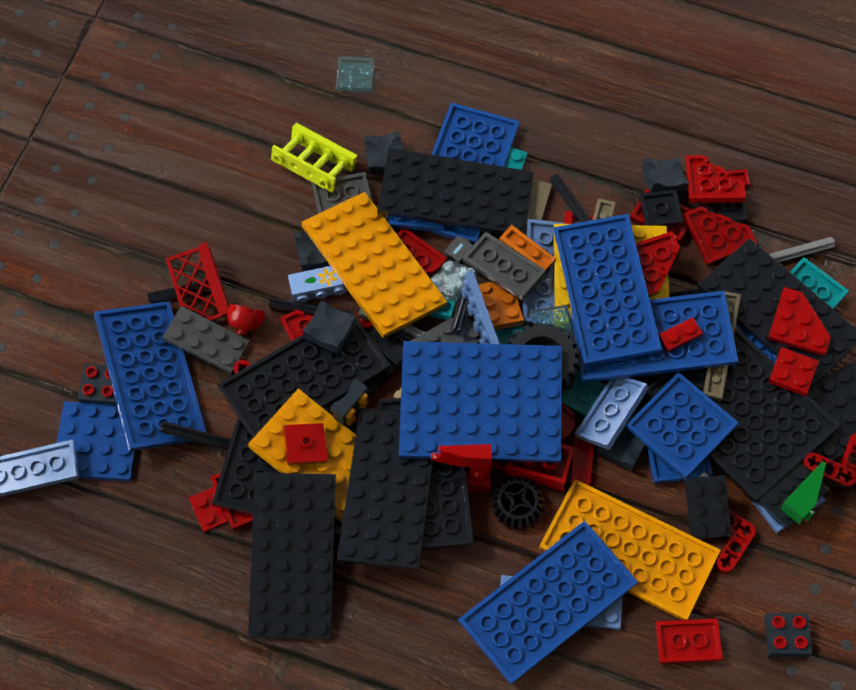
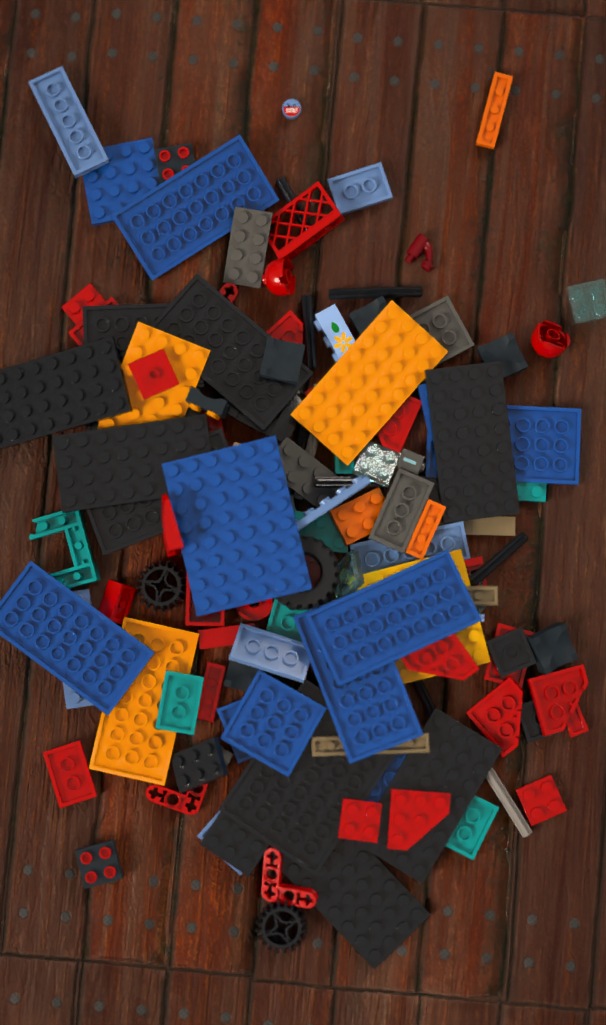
camera: 75 degrees right, 20 degrees up
black axle [160,421,231,450] -> none
neon yellow fence [271,123,357,193] -> none
red plate [658,317,703,353] -> none
green slope [781,461,826,525] -> none
none -> teal wedge [29,510,101,589]
none -> red panel [98,580,136,624]
none -> teal plate [155,671,204,735]
none -> red tile [197,662,227,723]
none -> tile [282,99,301,119]
none -> medium blue plate [327,162,393,215]
none -> black axle [329,286,423,300]
none -> dark red plant [404,233,434,273]
none -> orange plate [476,72,513,150]
none -> red plate [515,774,567,826]
none -> red cylinder [531,320,571,358]

